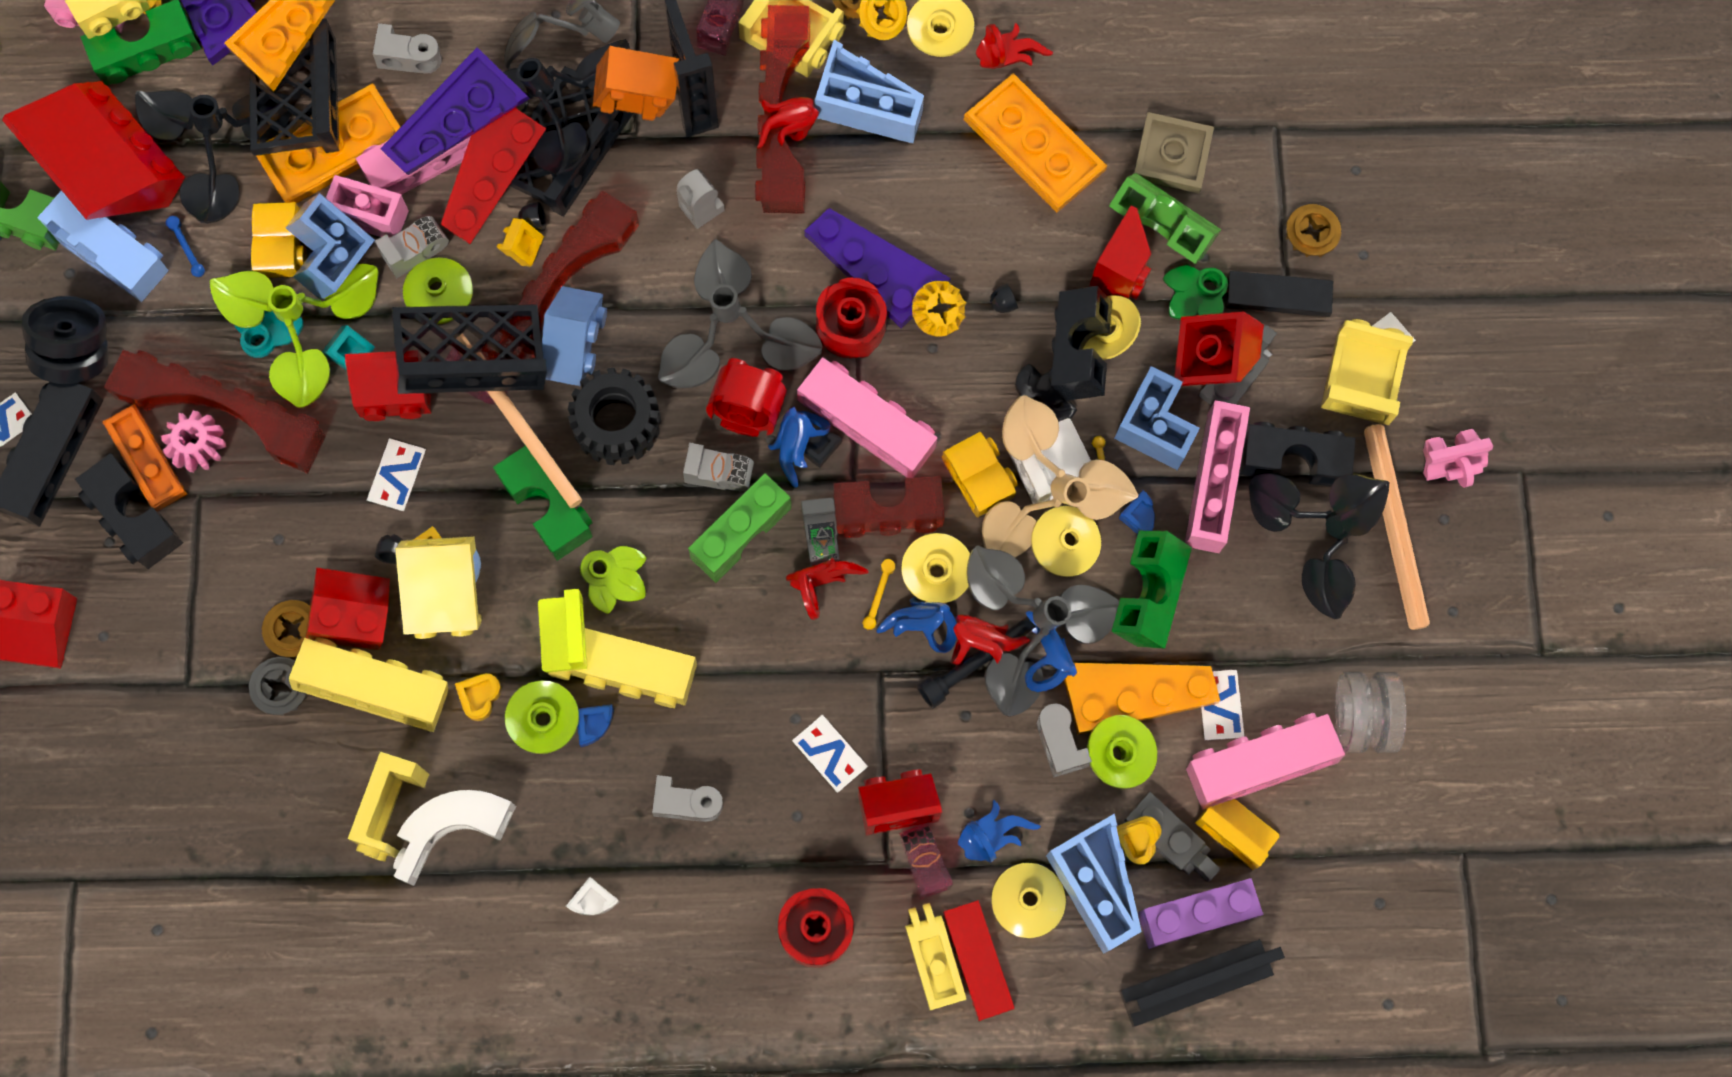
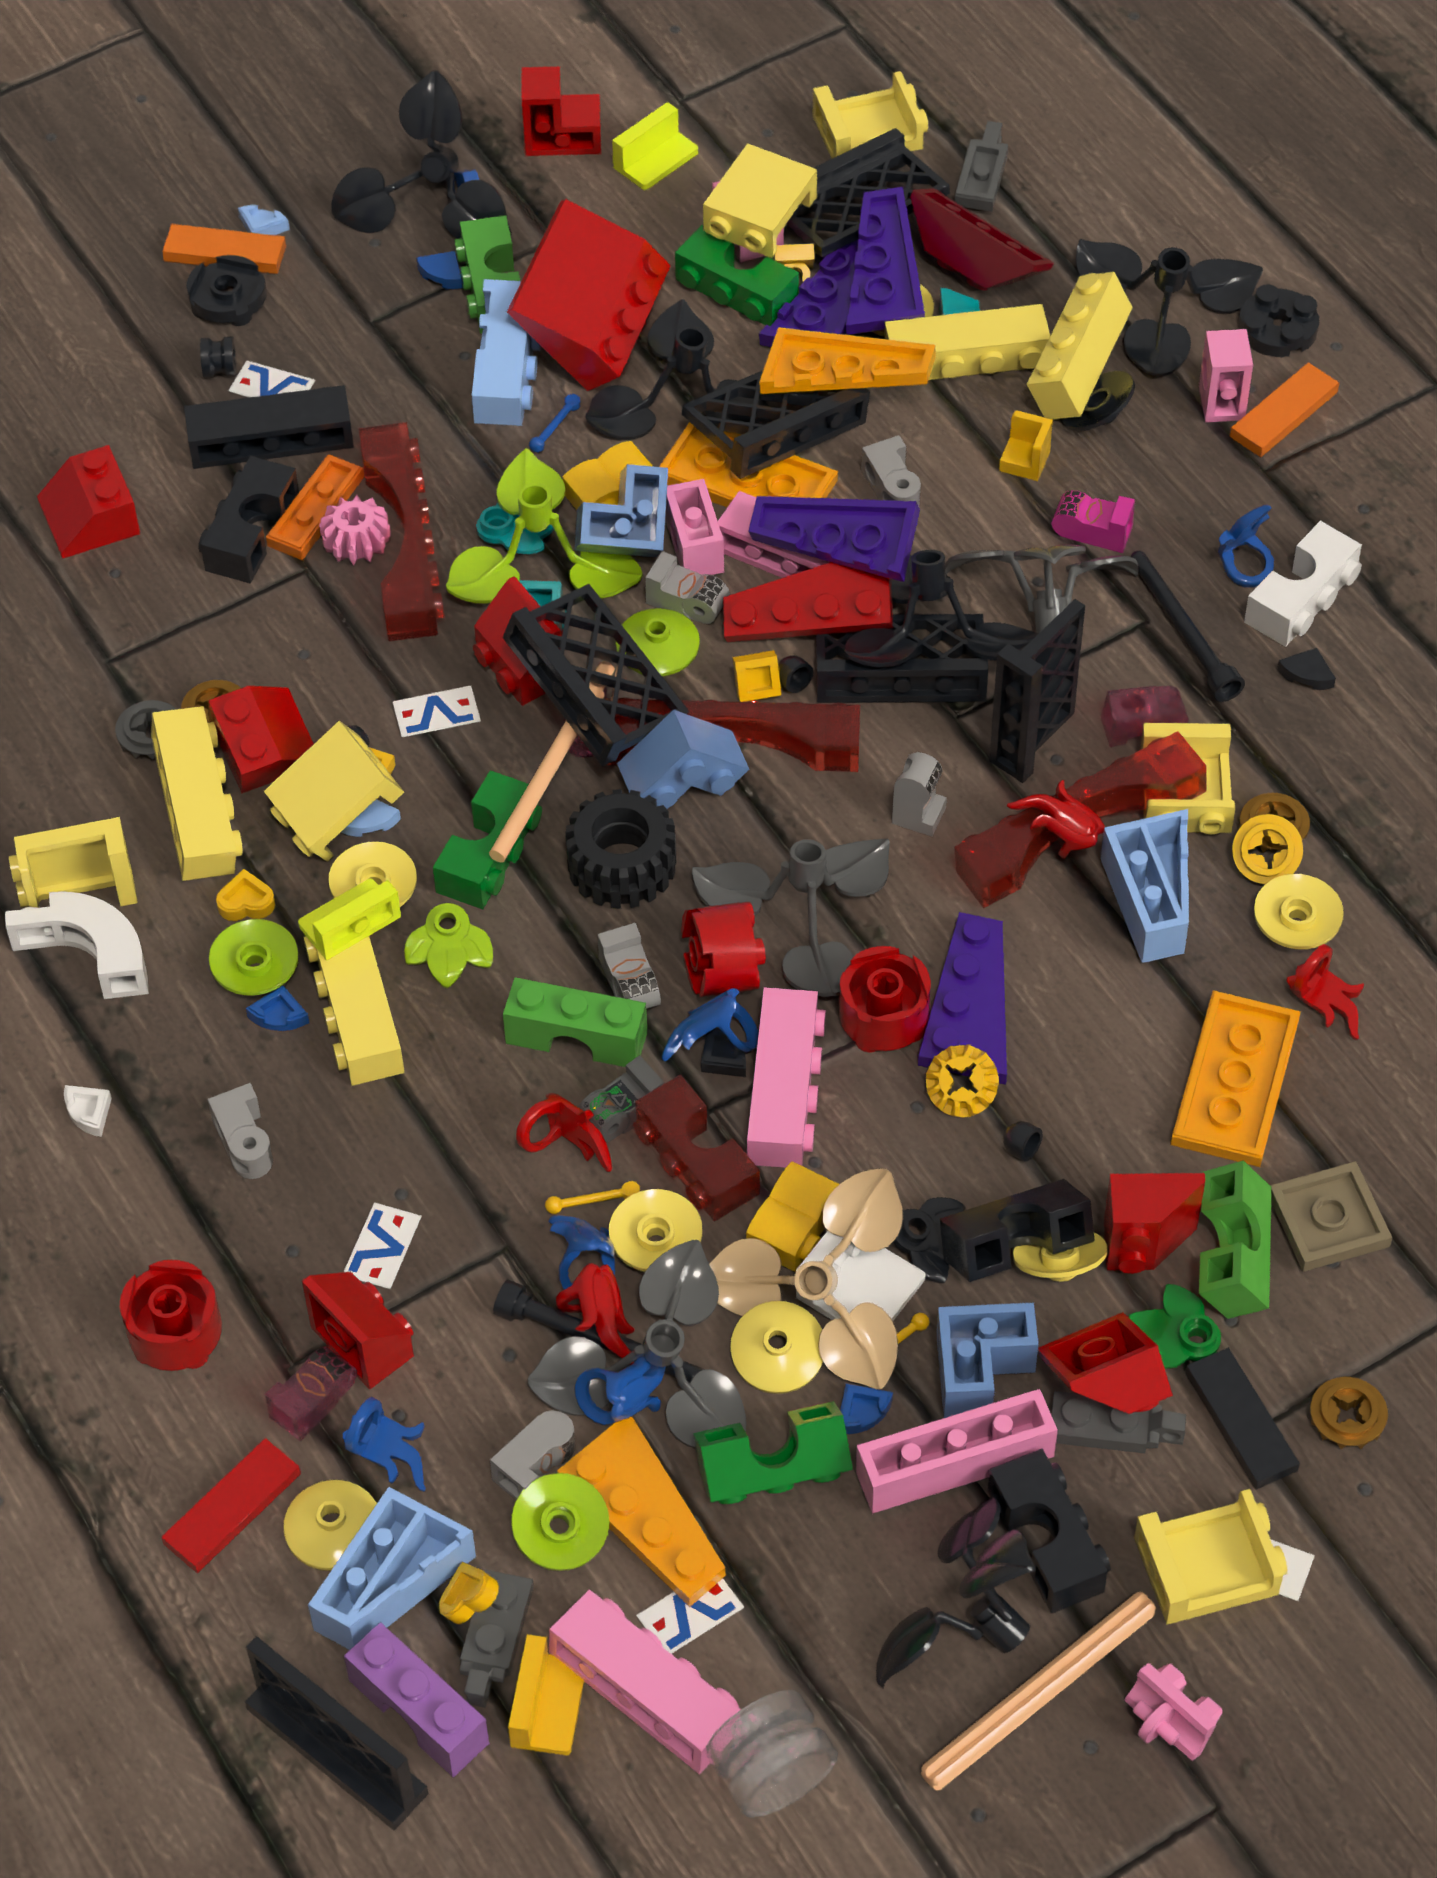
camera: 65 degrees right, 20 degrees down
black wheel [22,296,109,384] -> none
orange container [593,46,679,121] -> none
light yellow hinge [905,903,966,1011] -> none
none -> light yellow dish [329,842,417,907]

